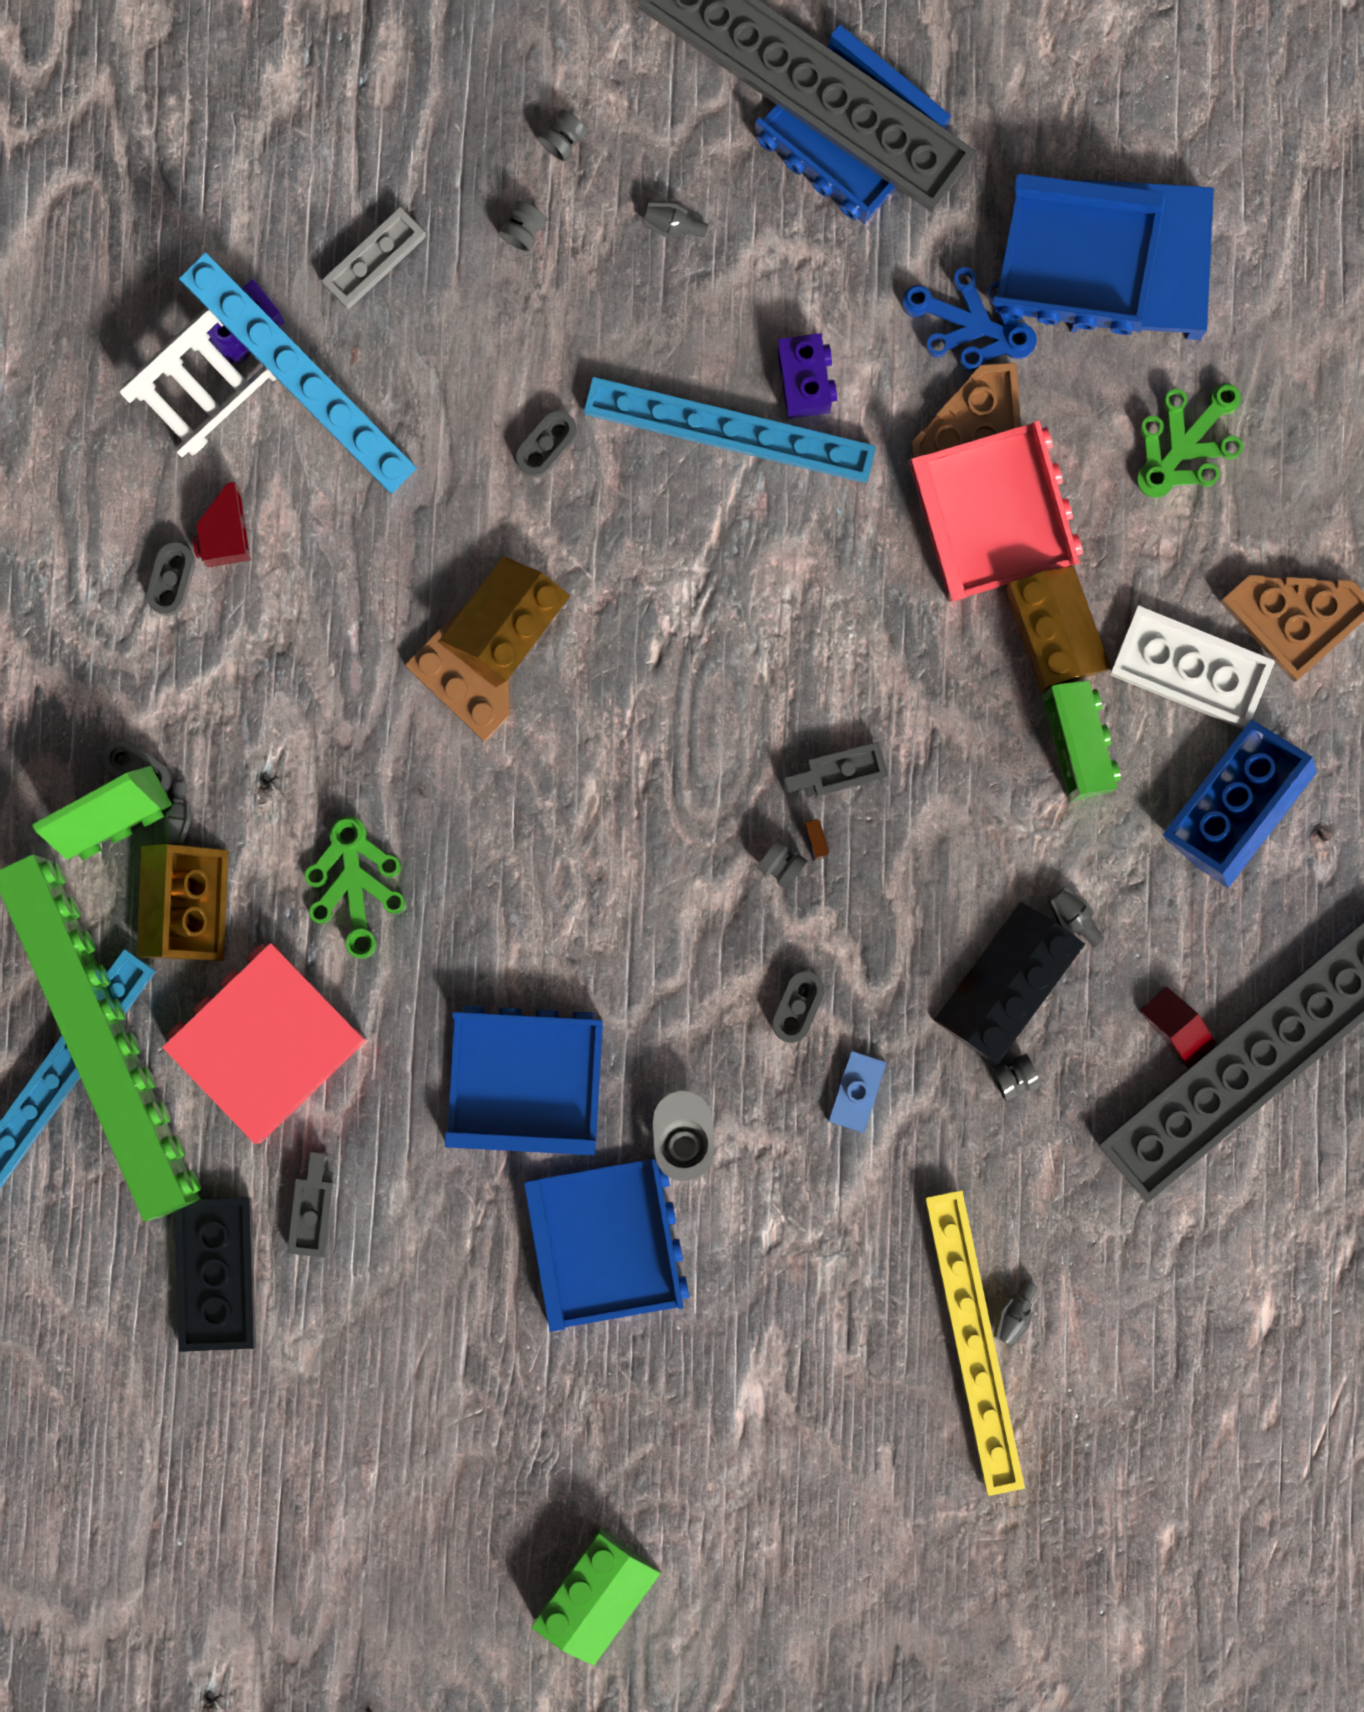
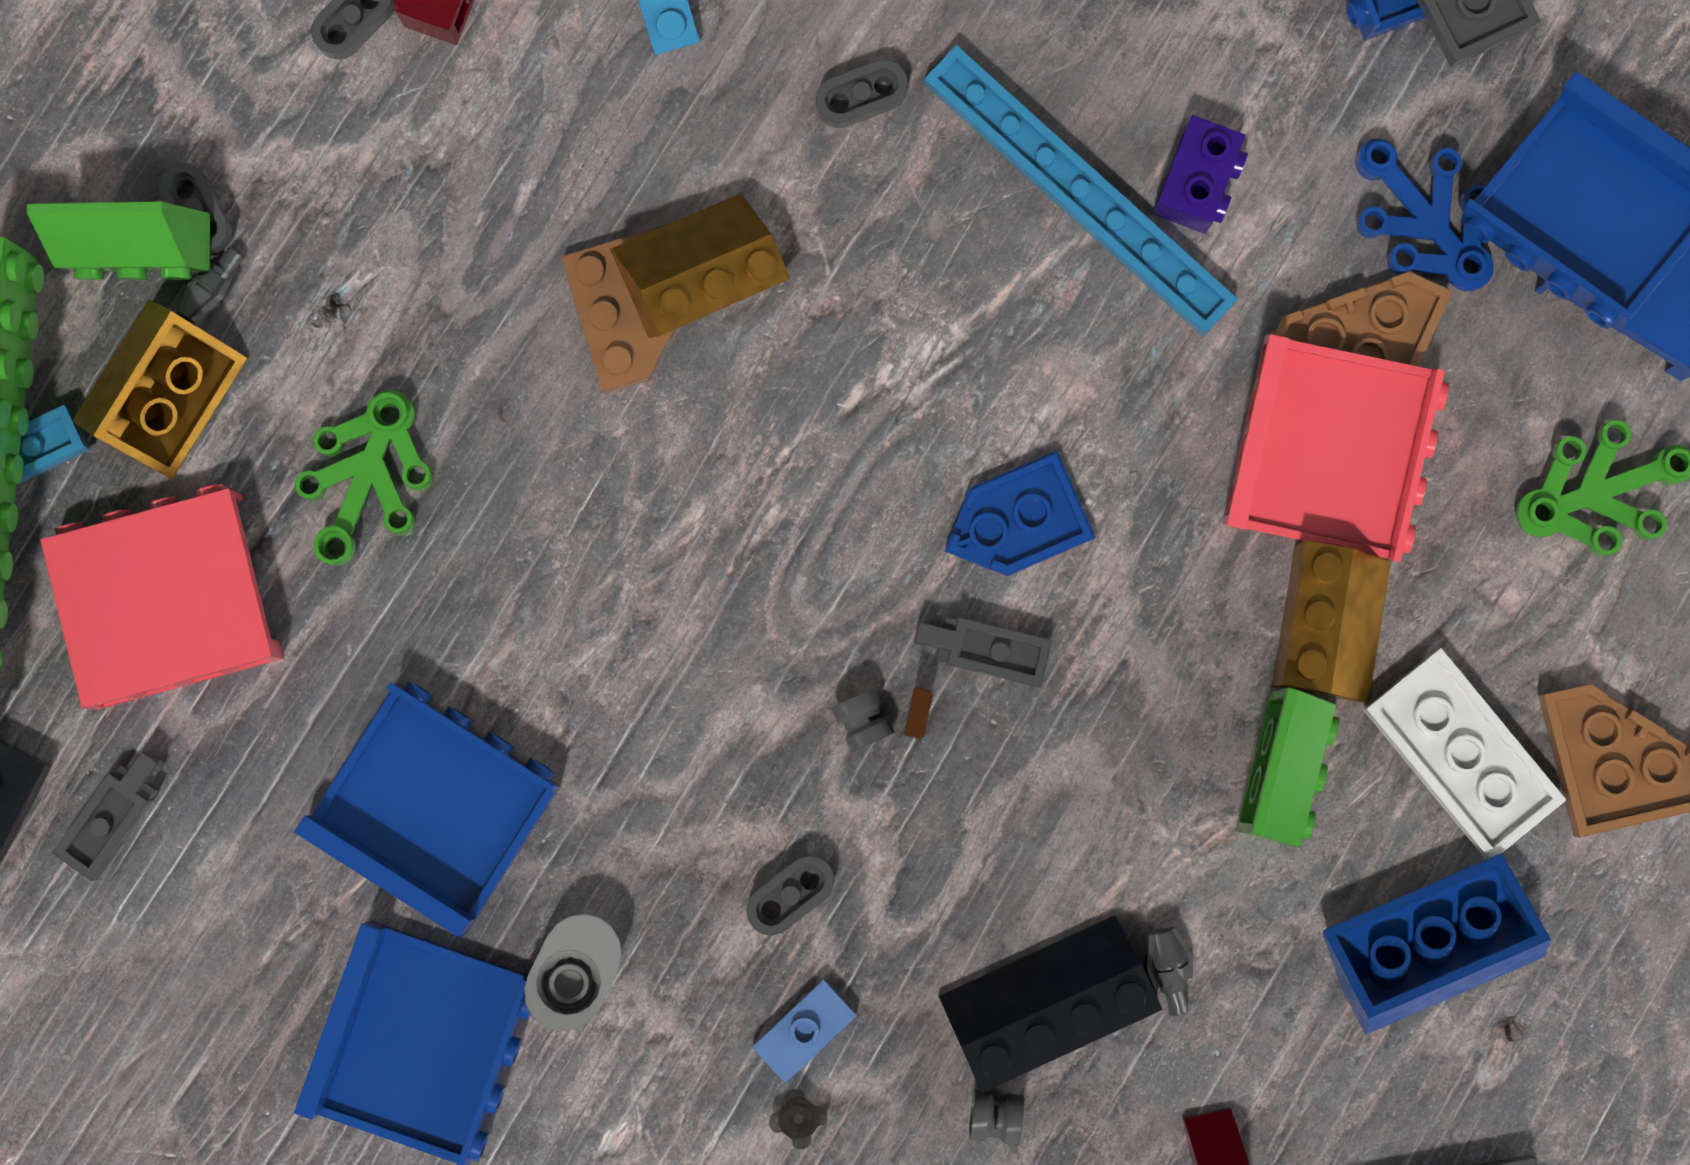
camera: 30 degrees right, 0 degrees up
none -> clear smoke plate [769,1089,828,1149]
none -> blue tile [944,451,1096,576]

